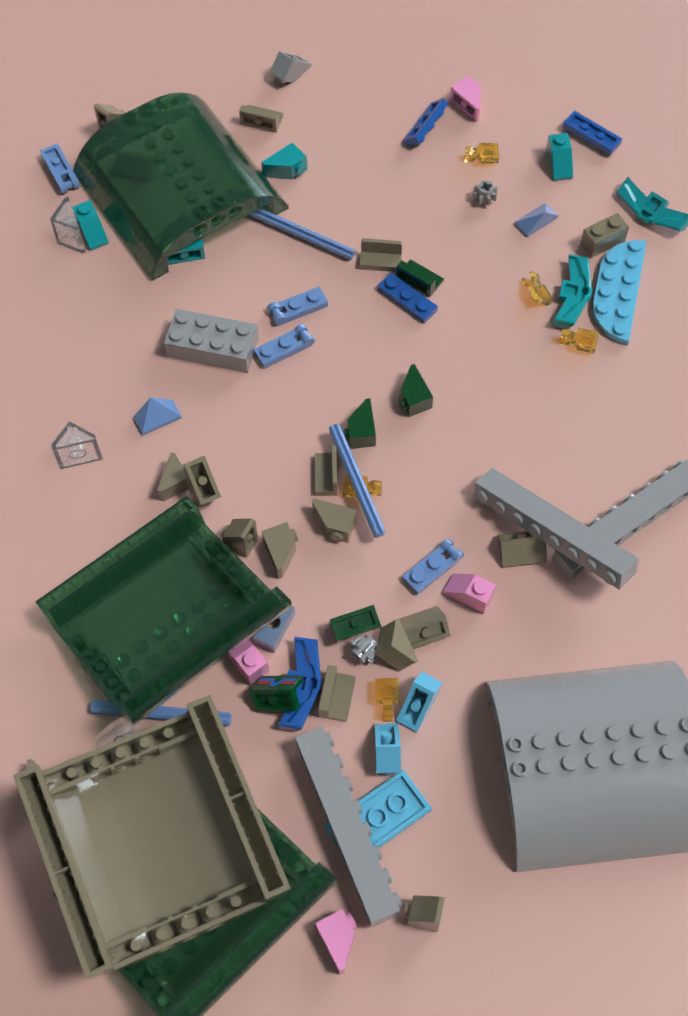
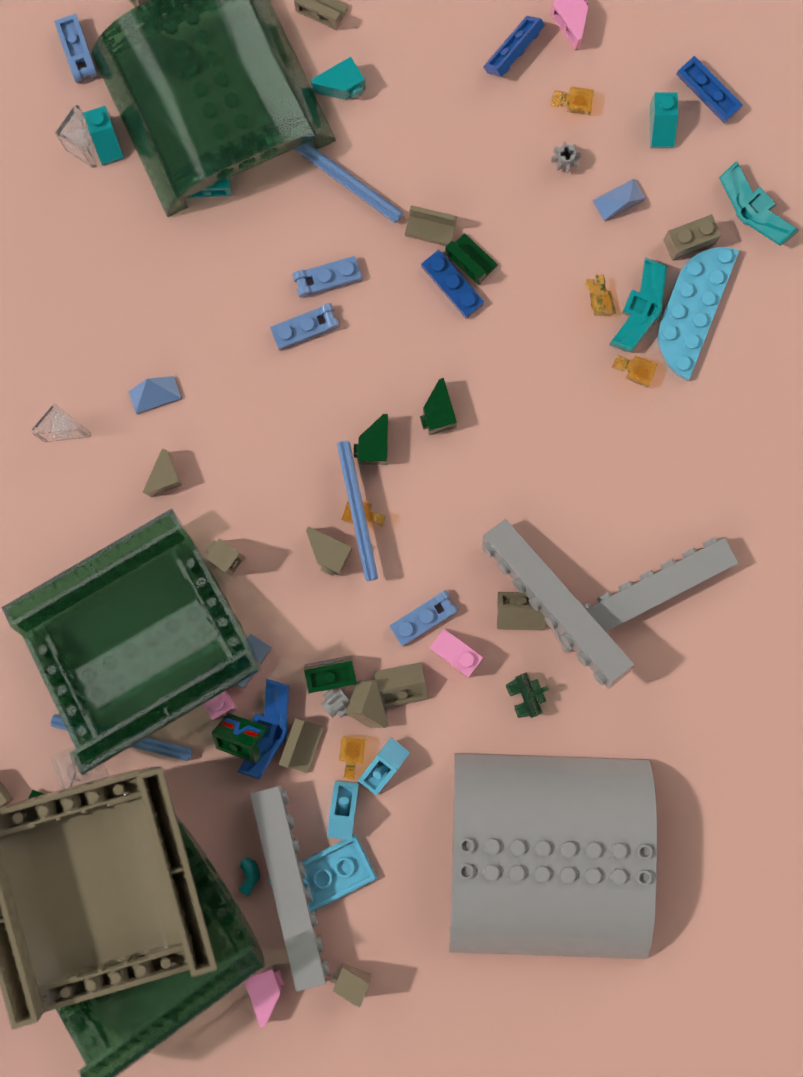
camera: 10 degrees right, 20 degrees up
light grey brick [164,309,259,373] -> none
dark tan slope [183,455,221,506] -> none
dark tan slope [262,522,298,579] -> none
dark tan panel [315,445,338,496] -> none
none -> teal arm [238,857,260,896]
none -> clear green hips [506,672,549,718]

